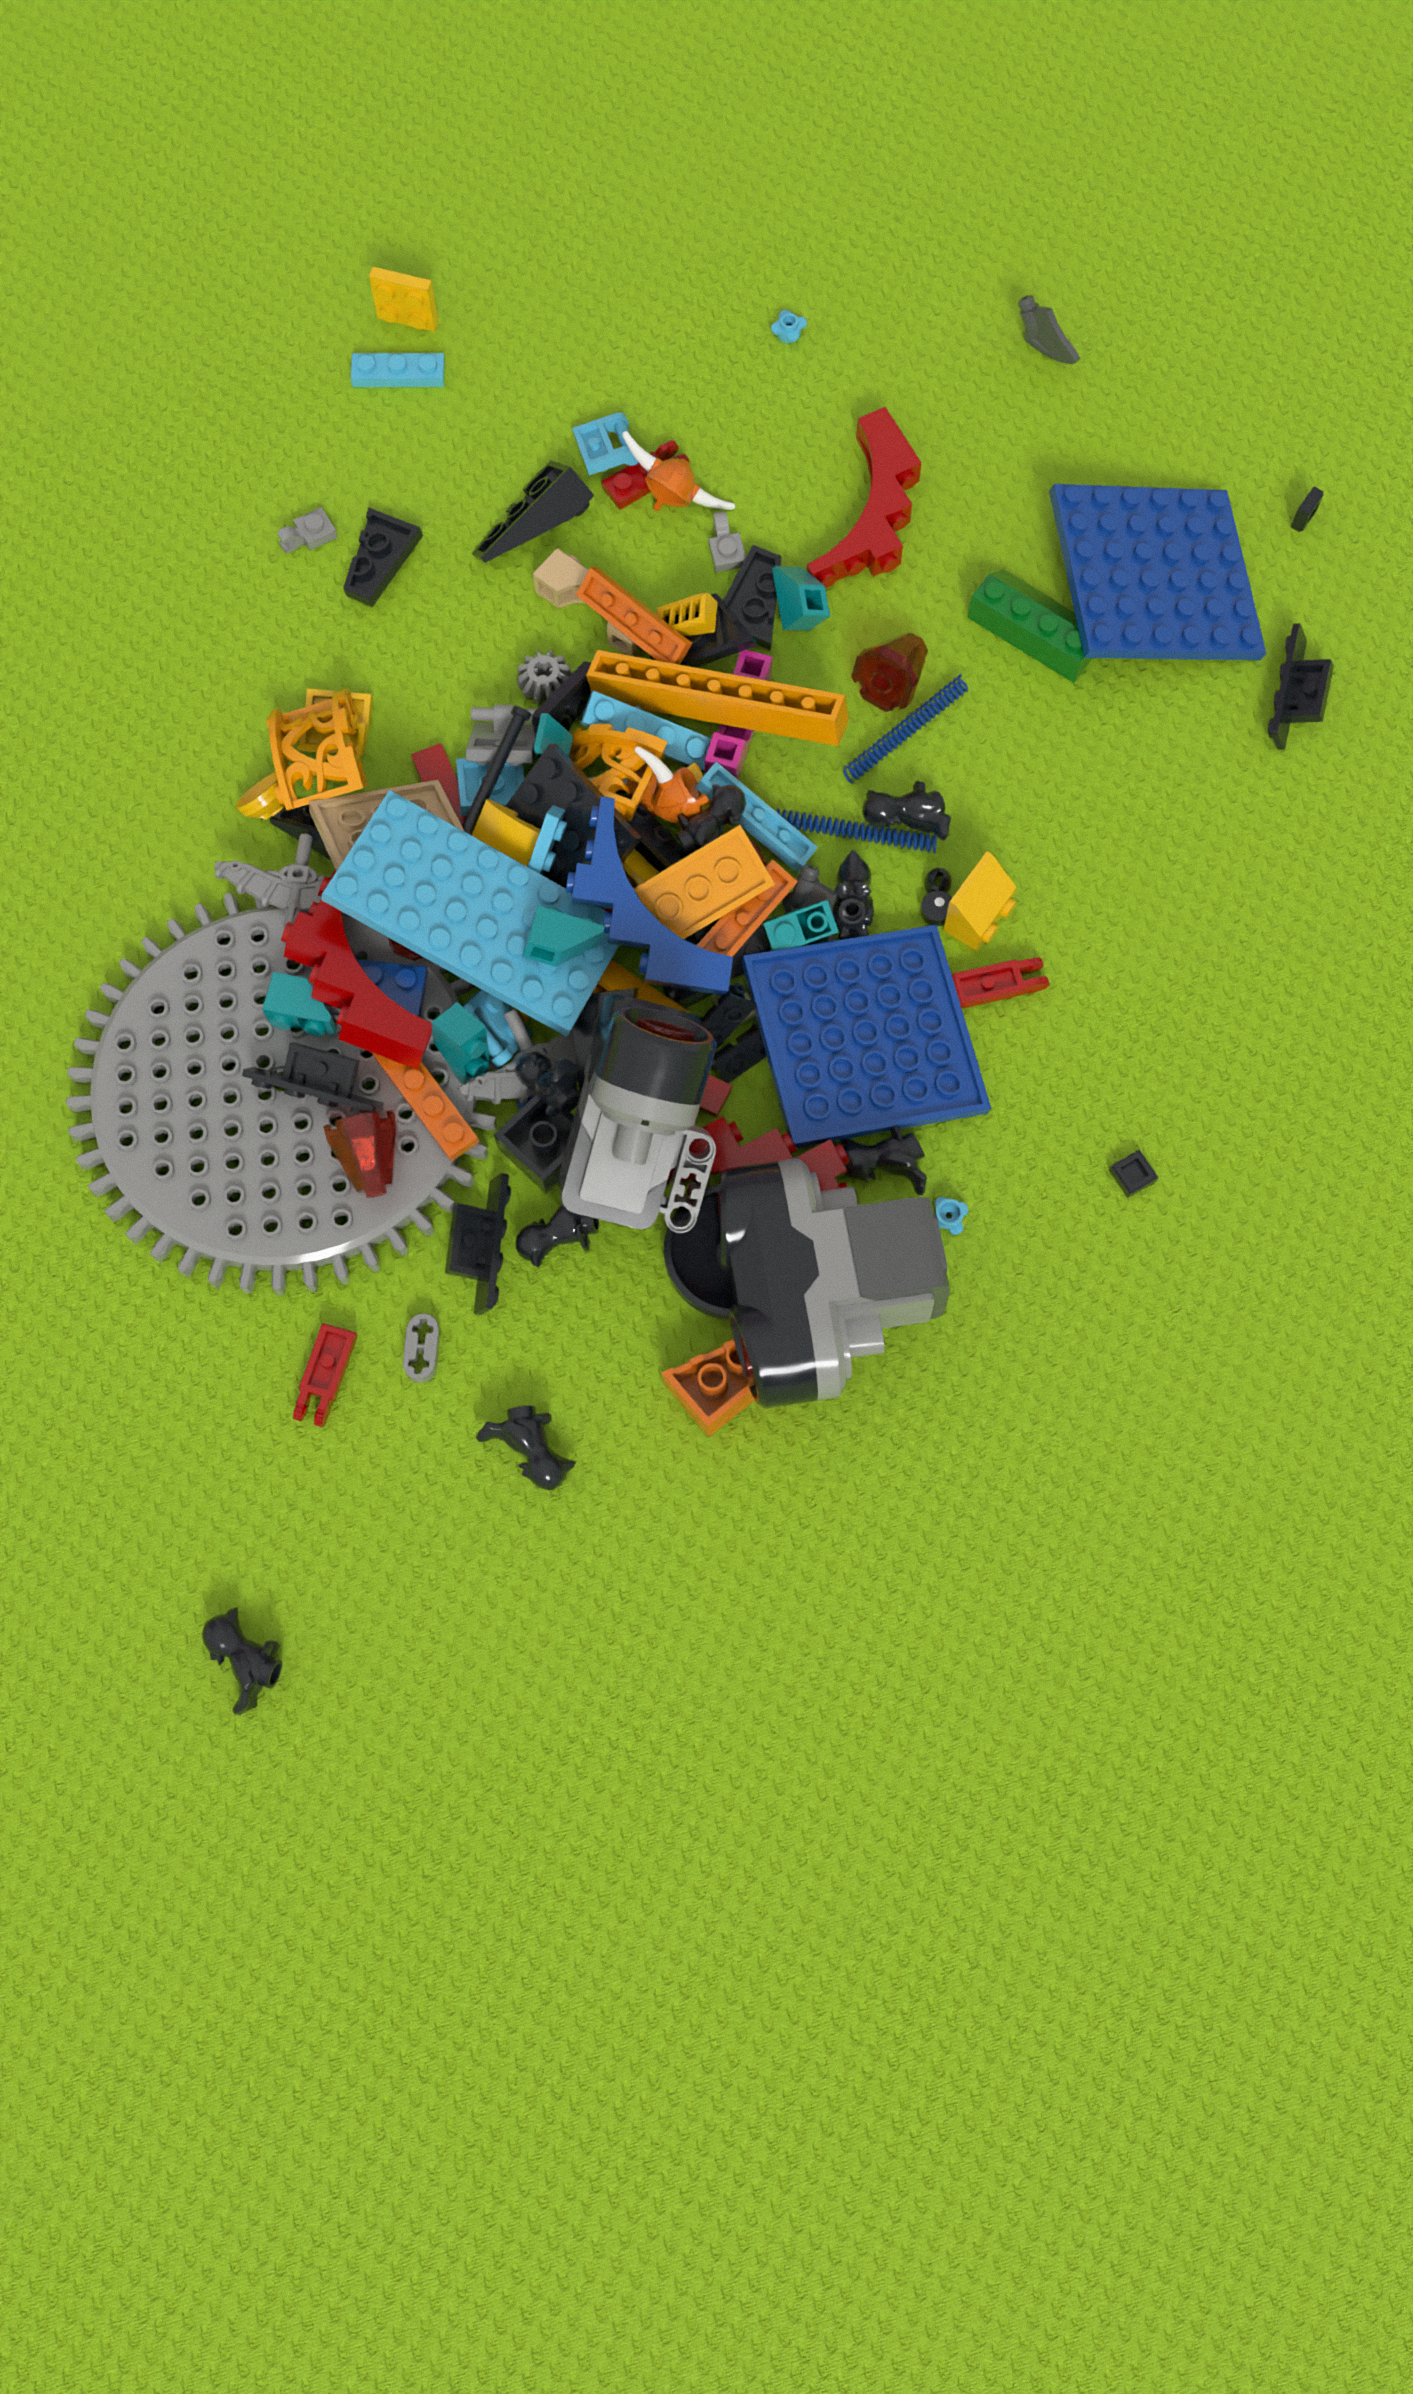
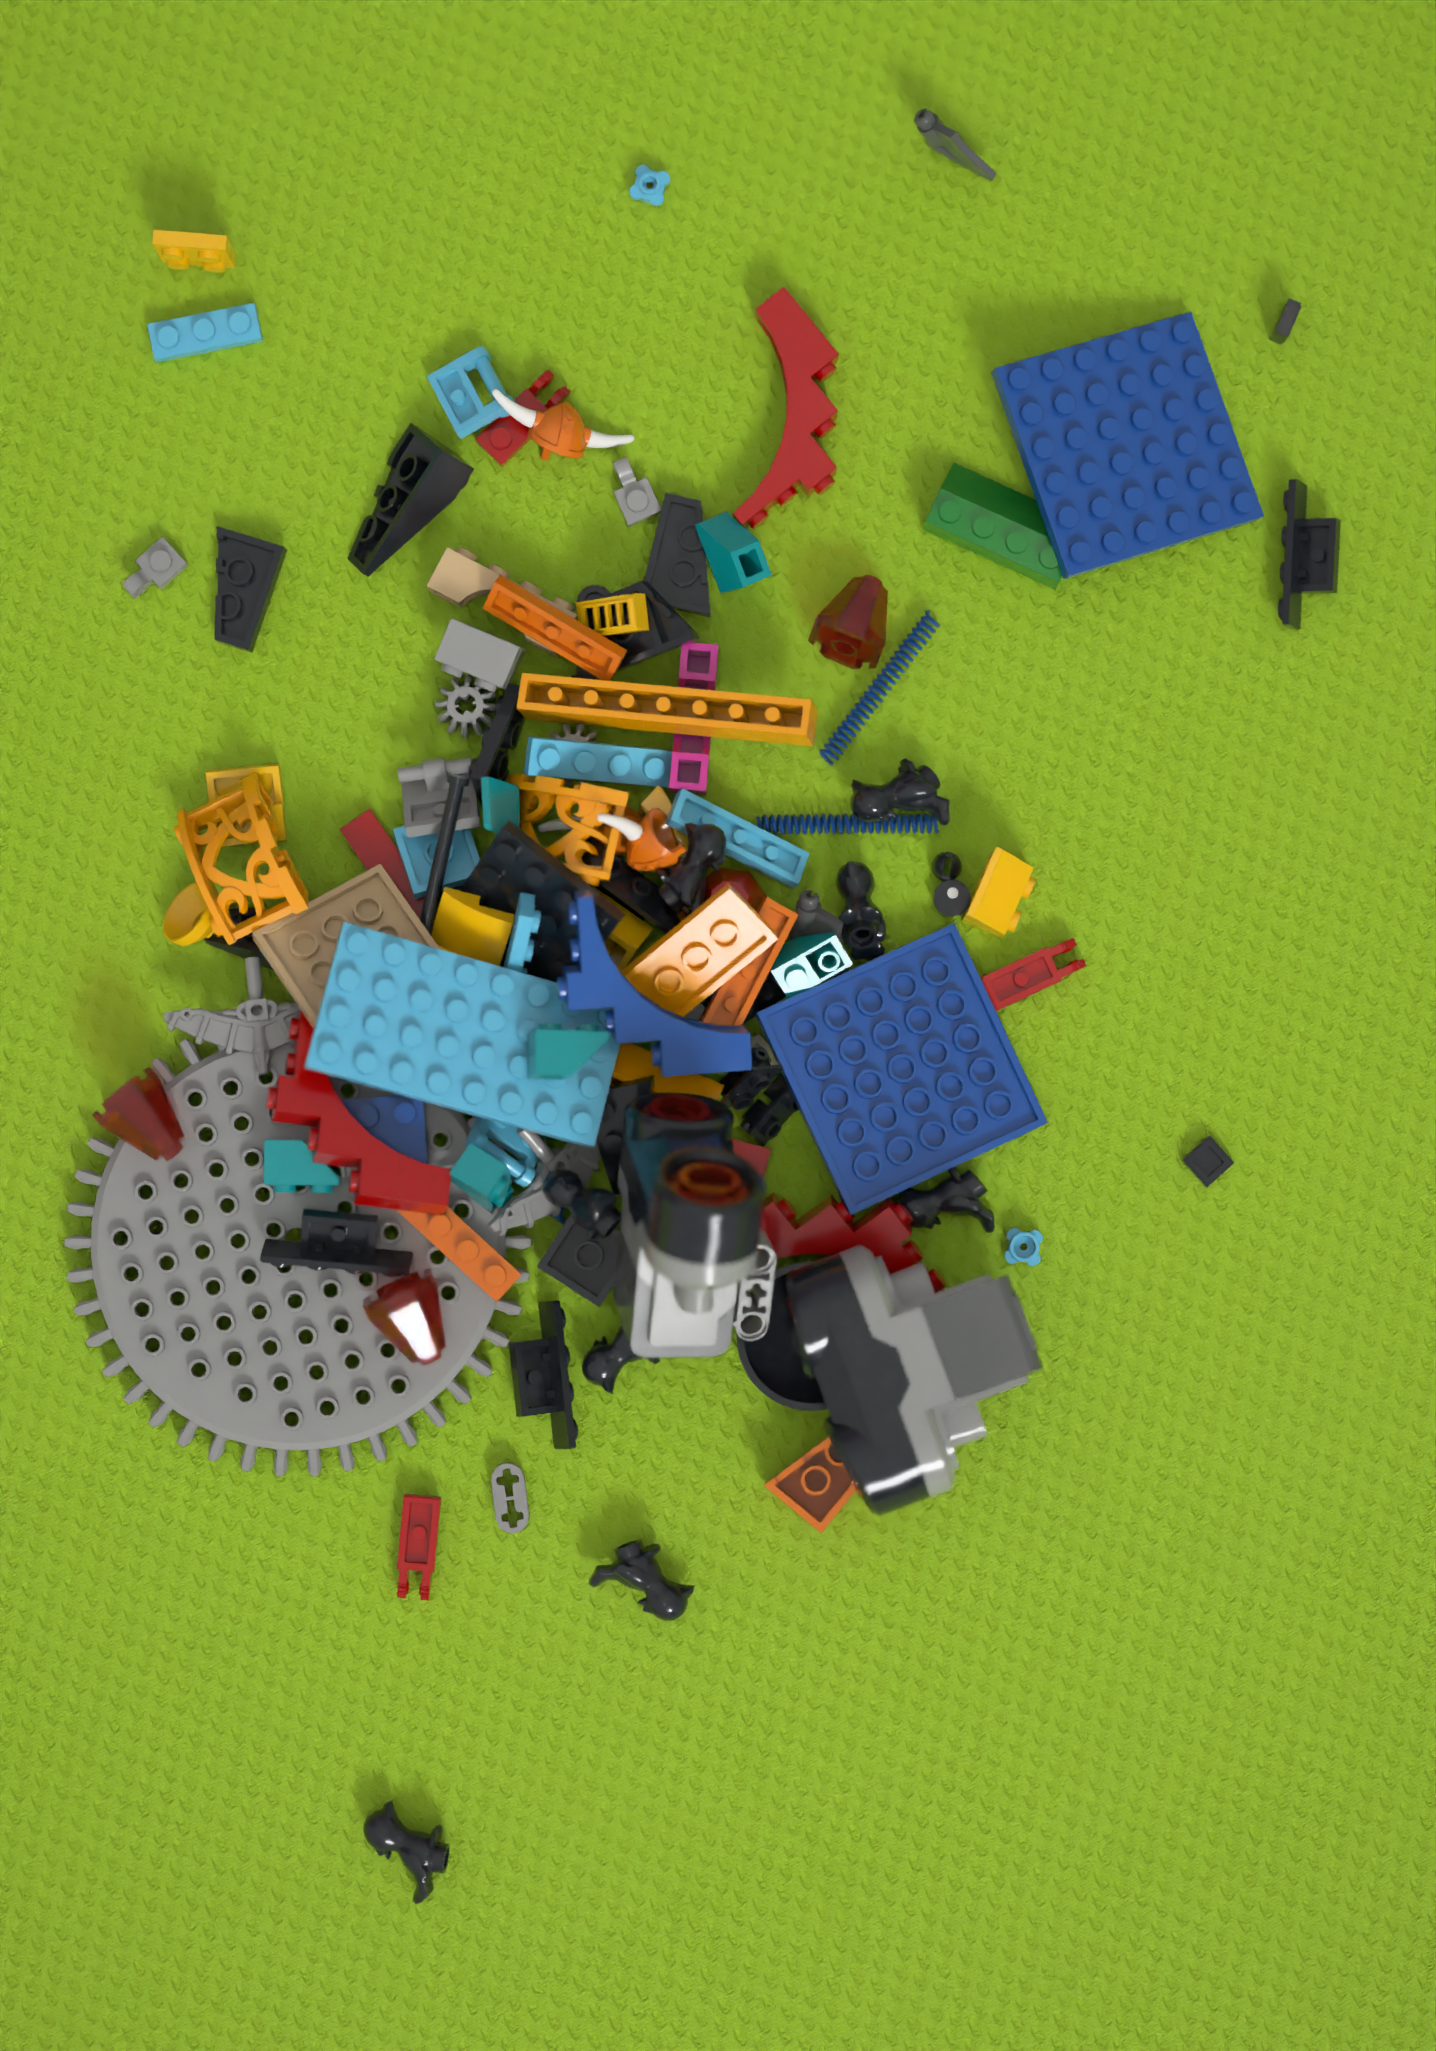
camera: 15 degrees left, 15 degrees up
none -> clear red cone [92,1067,186,1162]
none -> light grey slope [434,618,526,693]

